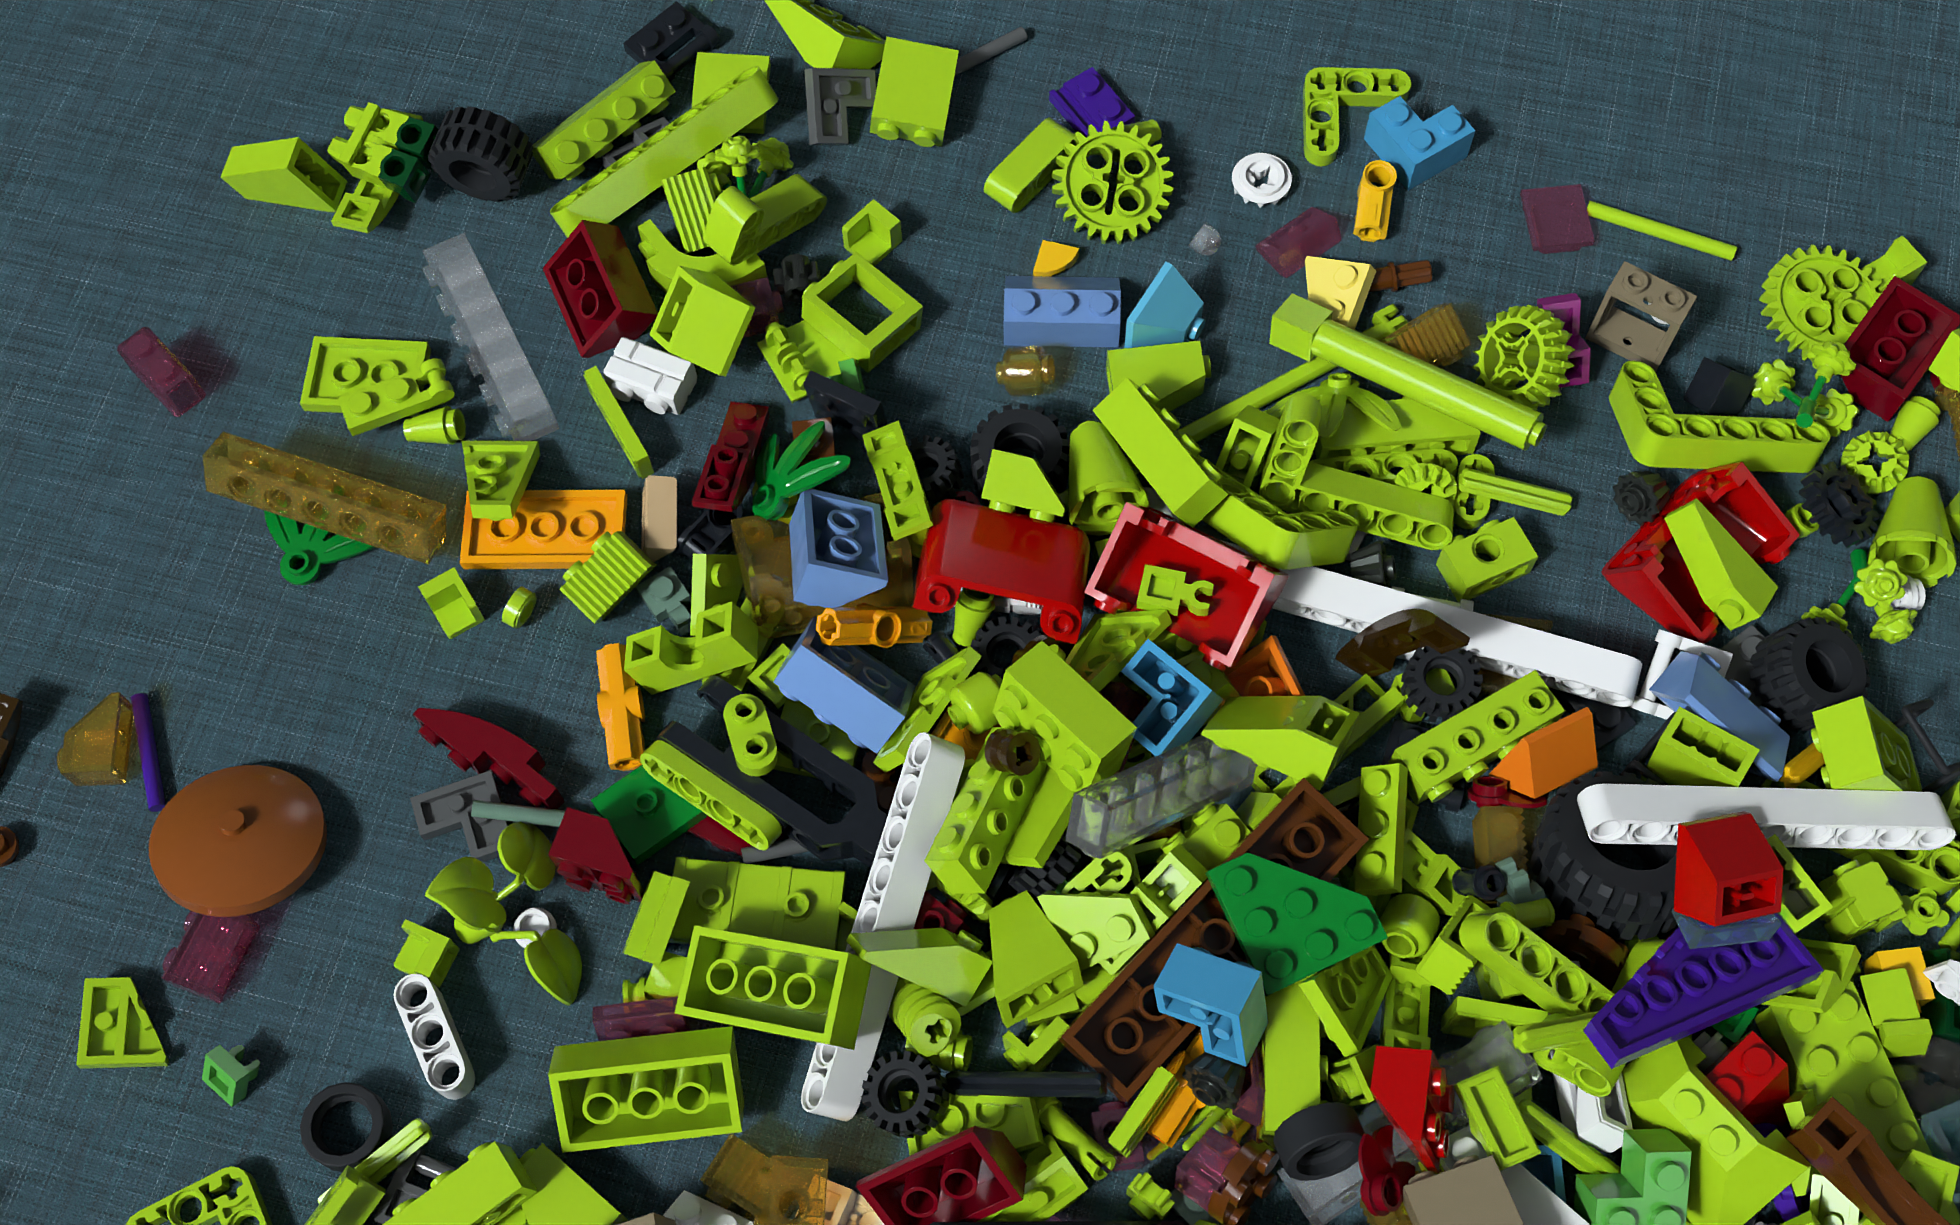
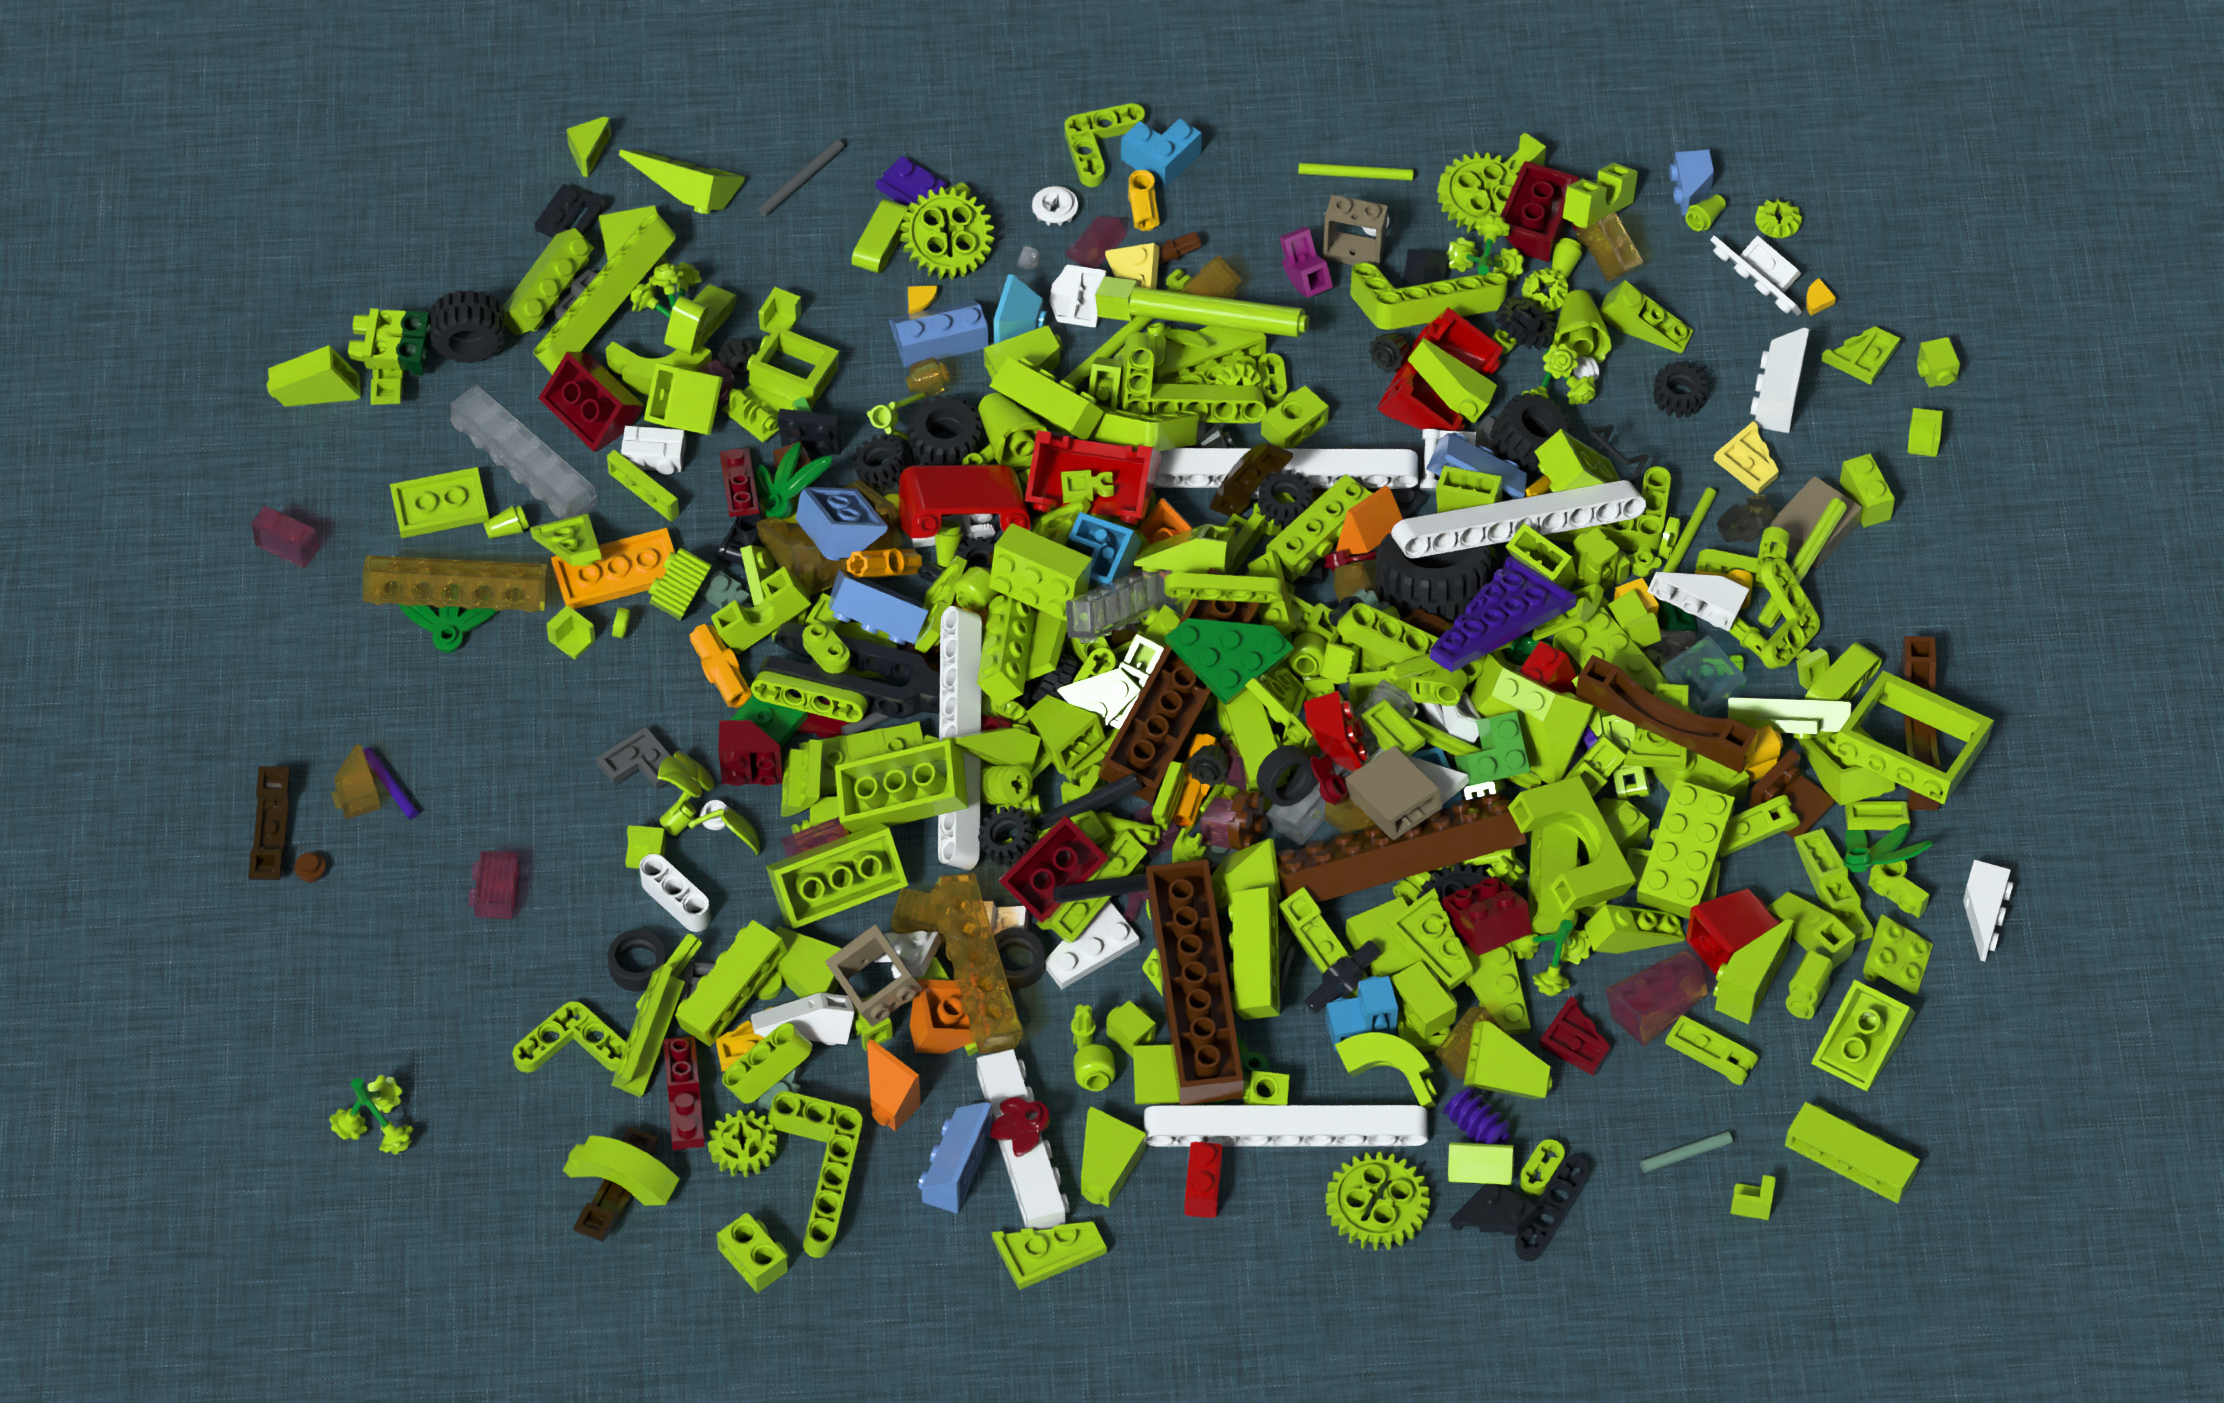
camera: 20 degrees left, 10 degrees down
lime wing [76,977,169,1069] -> none
dark orange dish [149,765,327,917] -> none
bright green tile [202,1044,260,1107] -> none
lime plate [337,358,455,436] -> none
dark red slope [413,708,565,810] -> none
sand green bar [471,800,601,827] -> none
tan slope [641,475,677,562] -> none
lime brick [661,167,722,254] -> none
dark grey plate [804,68,876,145] -> none
lime slope [862,420,933,541] -> none
lime brick [870,36,959,147] -> none
lime slope [981,449,1066,523] -> none
dark brown wheel [985,728,1041,776] -> none
dark azure brick [1154,943,1268,1067] -> none
lime axle [1457,468,1572,516] -> none
lime gear [1472,305,1575,410] -> none
clear pink piece [1520,184,1595,254] -> none
clear light blue slope [1671,908,1782,949] -> none
red slope [1674,811,1784,927] -> none
none -> lime plant [867,393,926,442]
none -> white slope [1049,265,1106,328]
none -> lime beam [1164,573,1283,603]

